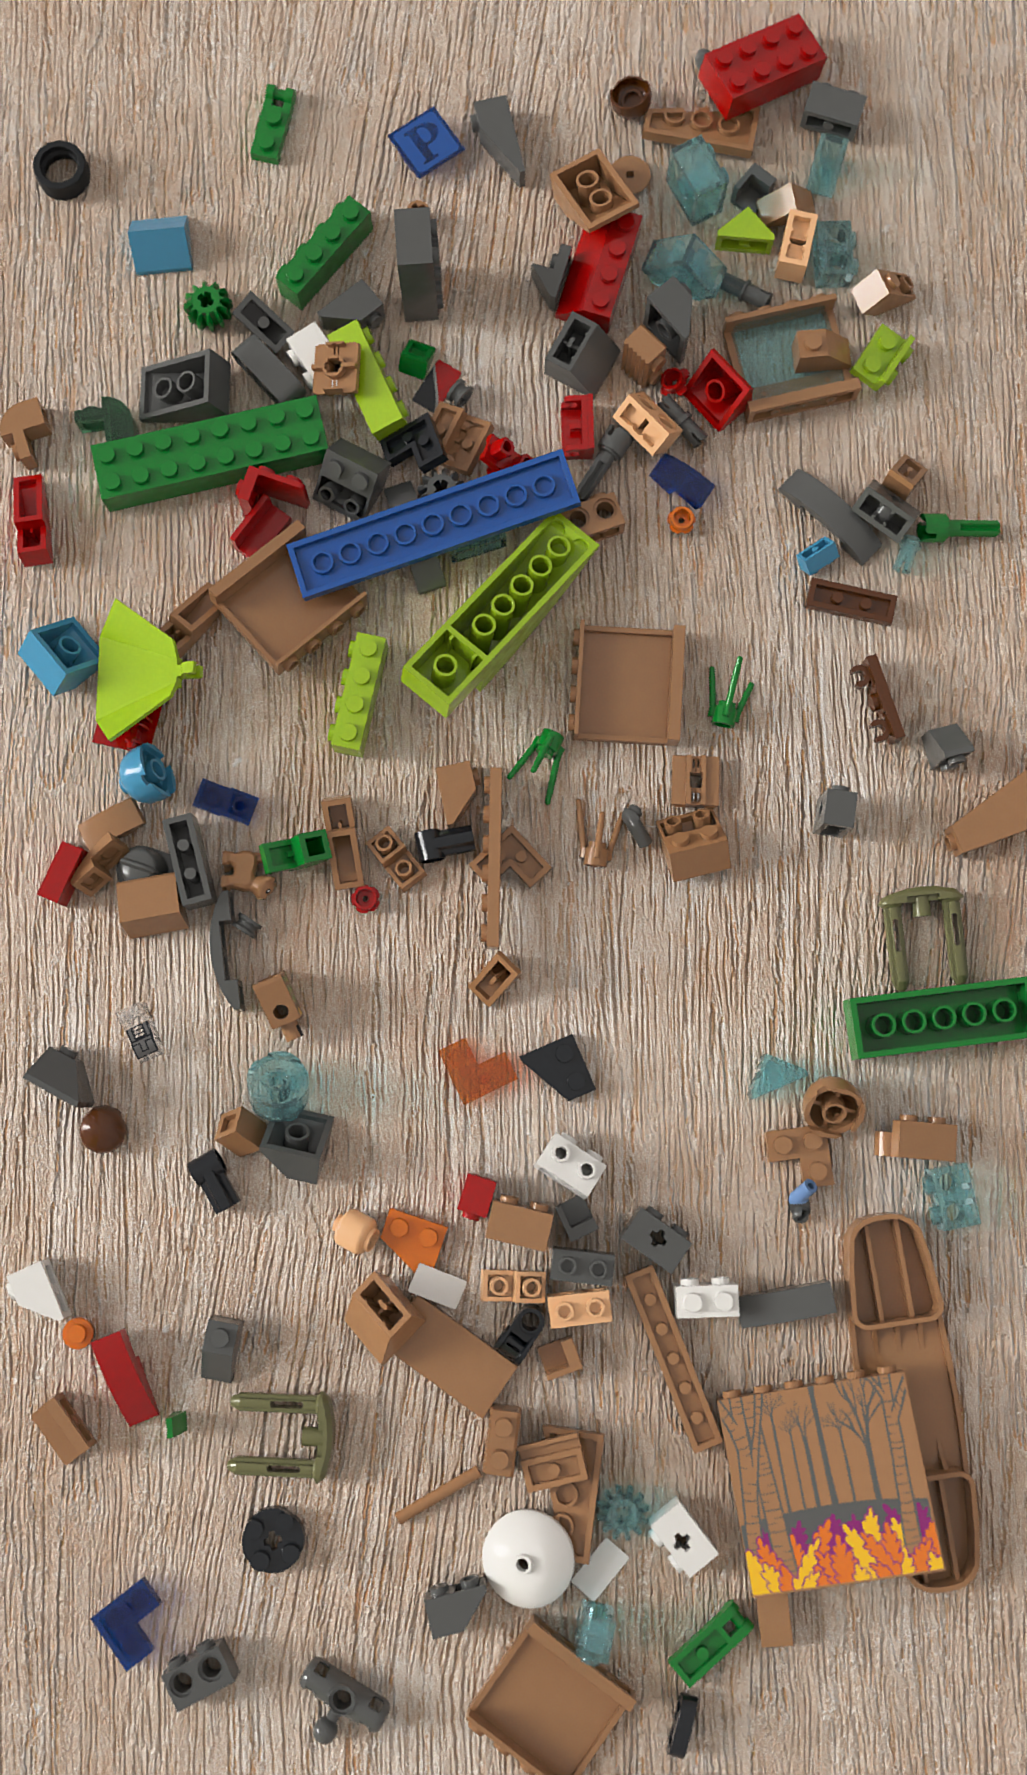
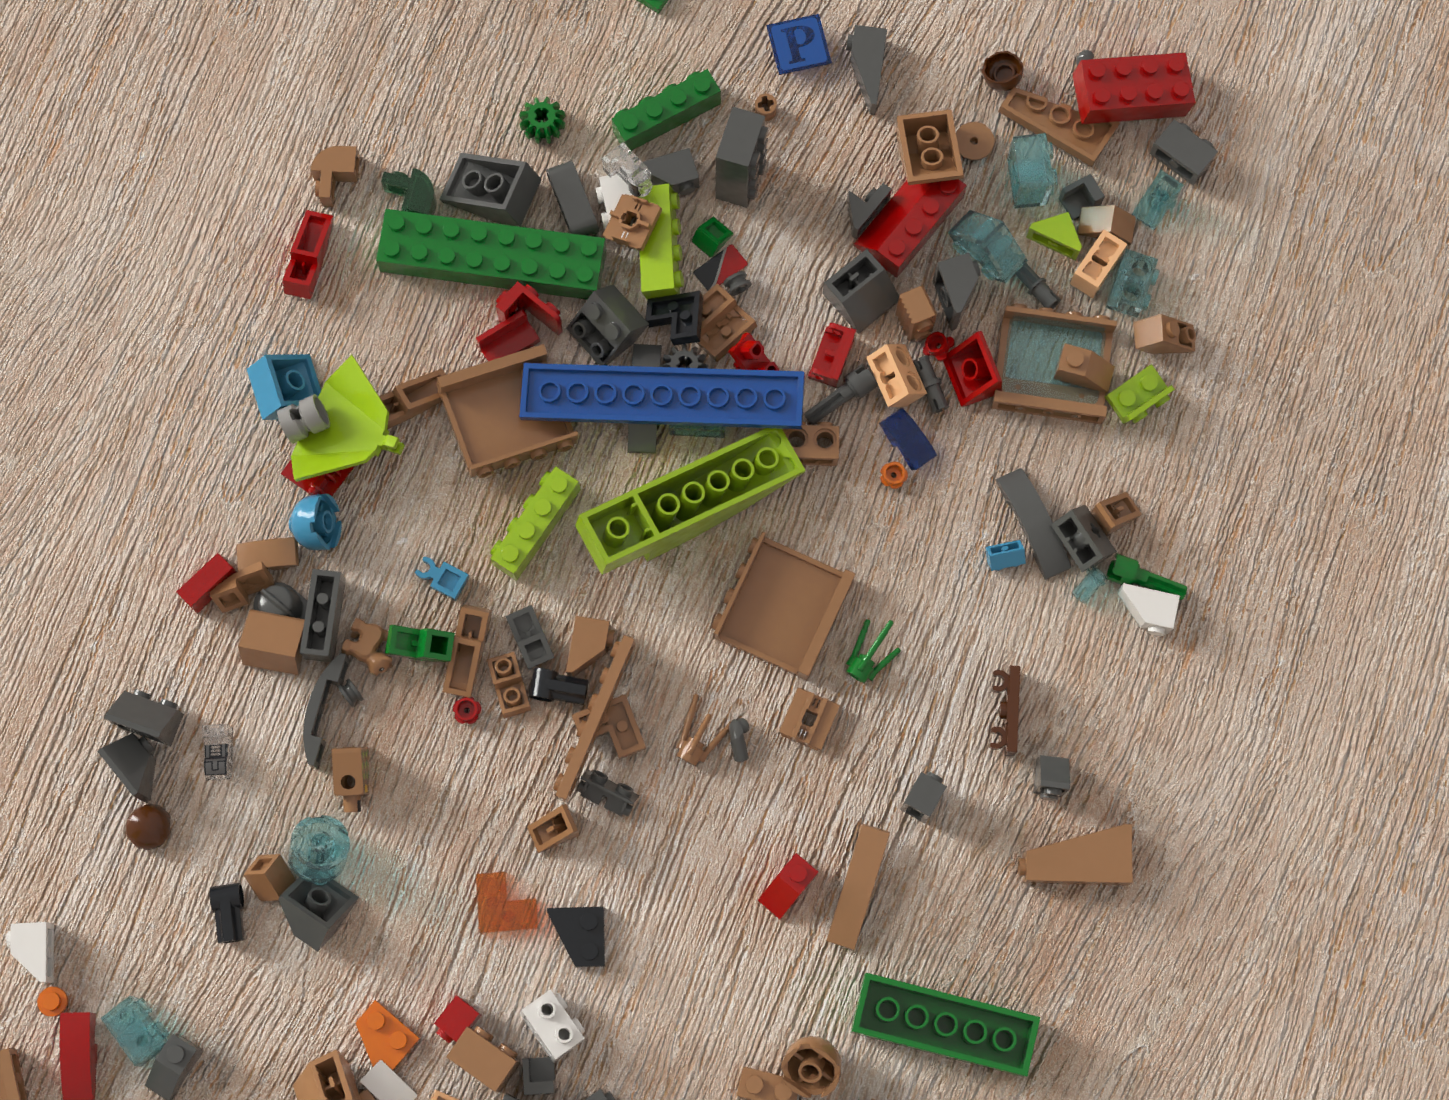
camera: 20 degrees right, 5 degrees down
dark azure slope [128,215,193,276] -> none
clear blue slope [192,778,259,826] -> none
dark grey slope [232,291,295,354] -> none
light nougat head [332,1209,380,1255] -> none
green plant [507,728,565,805] -> none
medium nougat slope [655,808,731,882] -> none
clear light blue slope [747,1054,808,1100] -> none
reddish brown plate [805,577,898,627] -> none
olive piece [878,886,969,992] -> none
none -> clear light blue brick [101,996,169,1067]
none -> dark grey slope [104,689,184,746]
none -> light grey wheel [277,394,330,444]
none -> dark azure plate [415,557,470,601]
none -> dark grey slope [505,605,554,669]
none -> dark grey hinge [576,770,640,817]
none -> clear leg [602,142,652,197]
none -> red slope [758,853,818,920]
none -> medium nougat slope [826,823,890,950]
none -> white slope [1118,583,1180,636]

